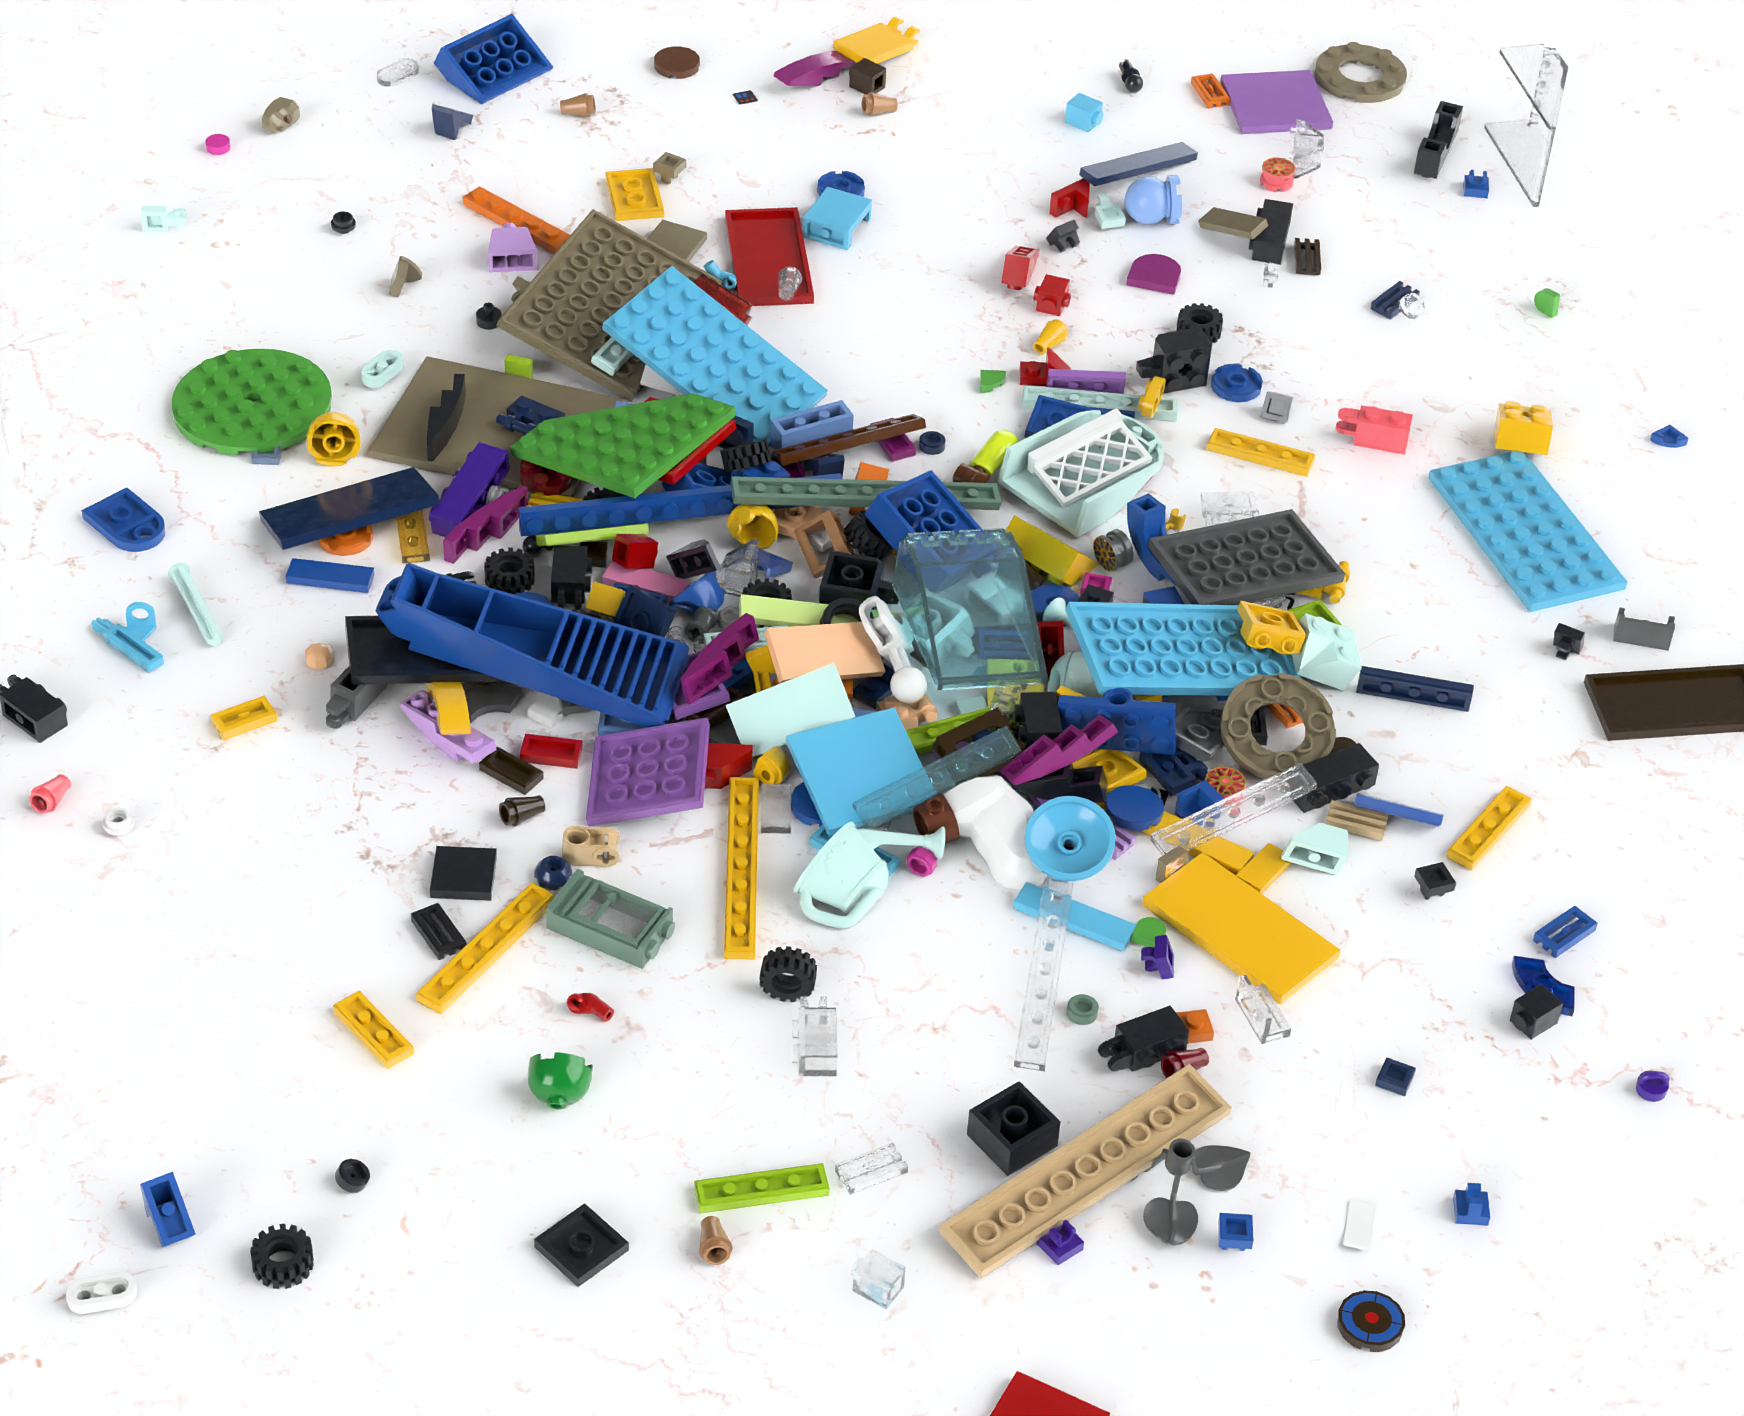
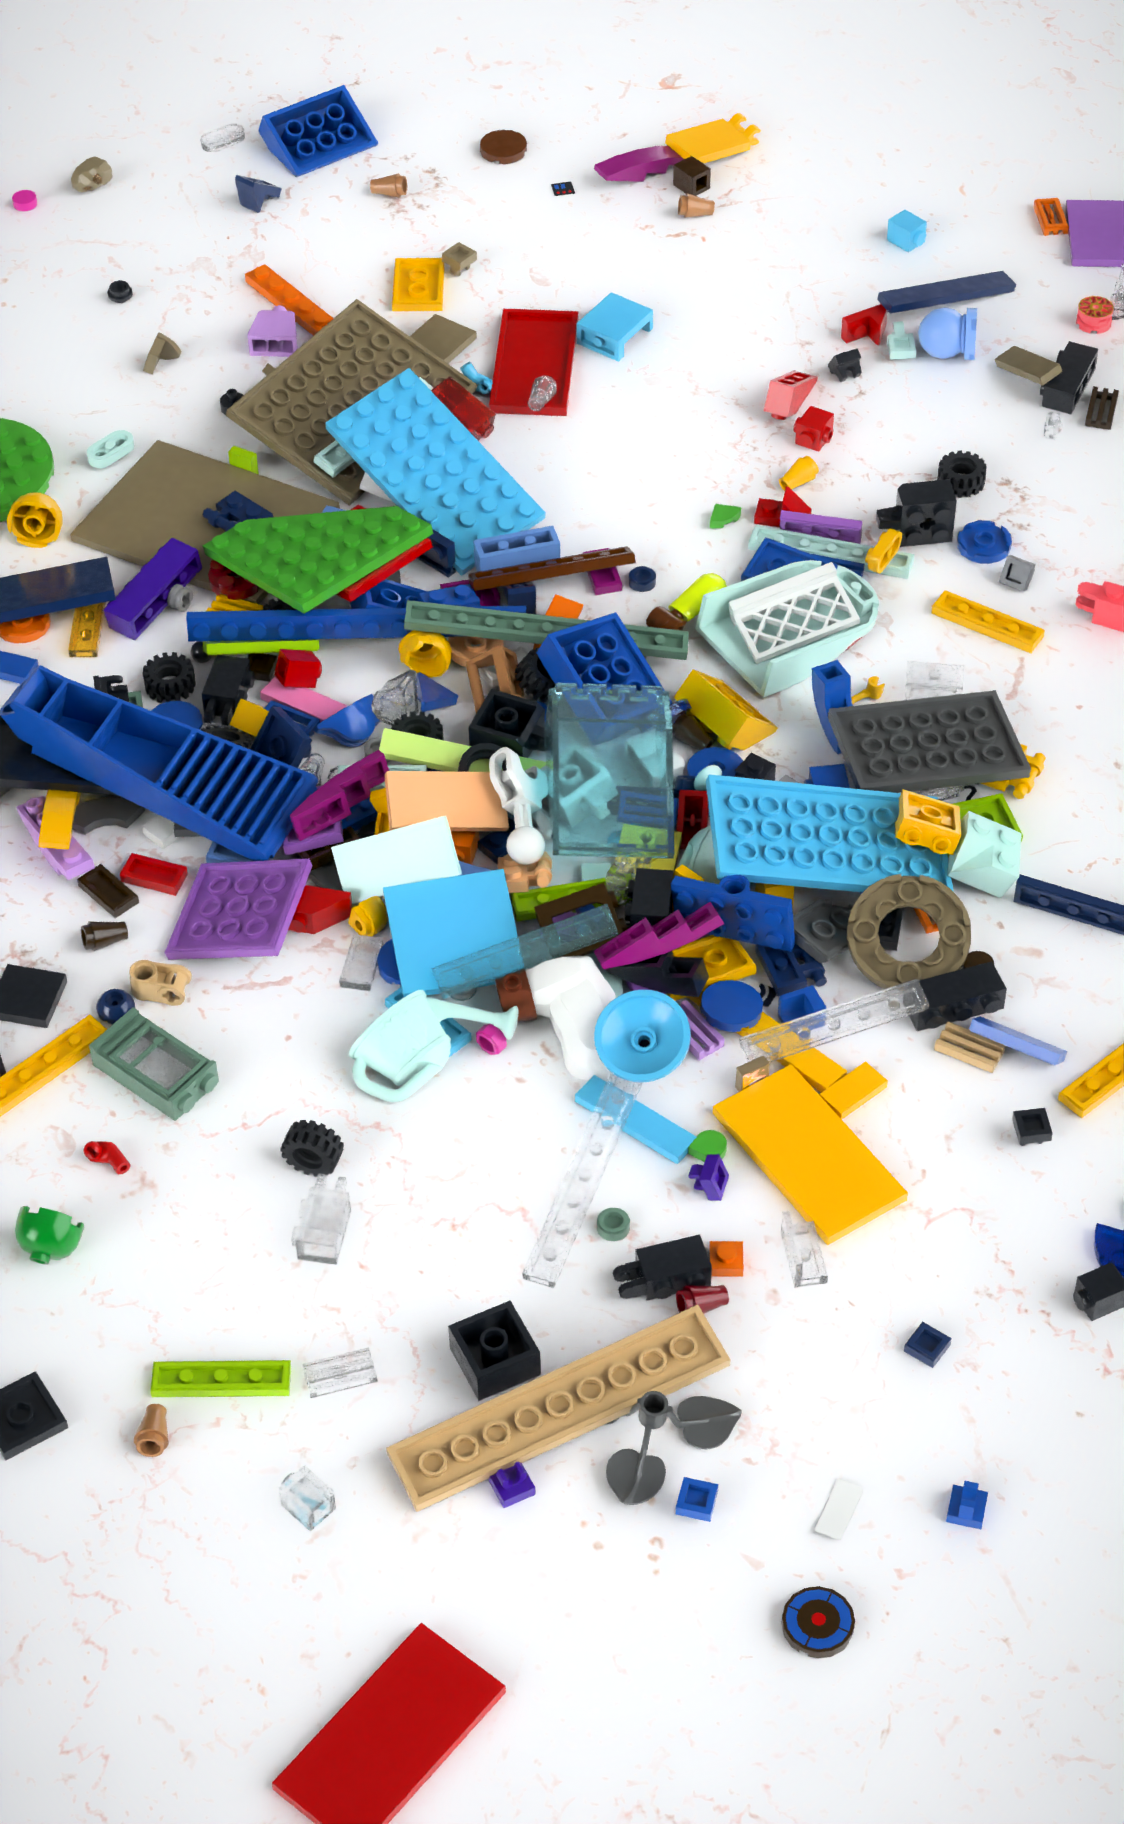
camera: 15 degrees right, 5 degrees up
black slope [427,374,466,461] -> none
magenta slope [443,486,528,564] -> none
black slope [666,539,721,579] -> none
dark grey bush [684,606,718,643] -> none
black tyre [720,440,772,472] -> none
yellow tile [724,777,759,960] -> none
blue tile [817,171,865,197] -> none
dark pink tile [1079,572,1112,597] -> none
dark grey wheel [1093,529,1134,572] -> none
black axle [1119,59,1143,93] -> none
magenta tile [1126,254,1181,295] -> none
wheel [1205,766,1246,812] -> none
light aqua slope [1281,823,1348,875] -> none

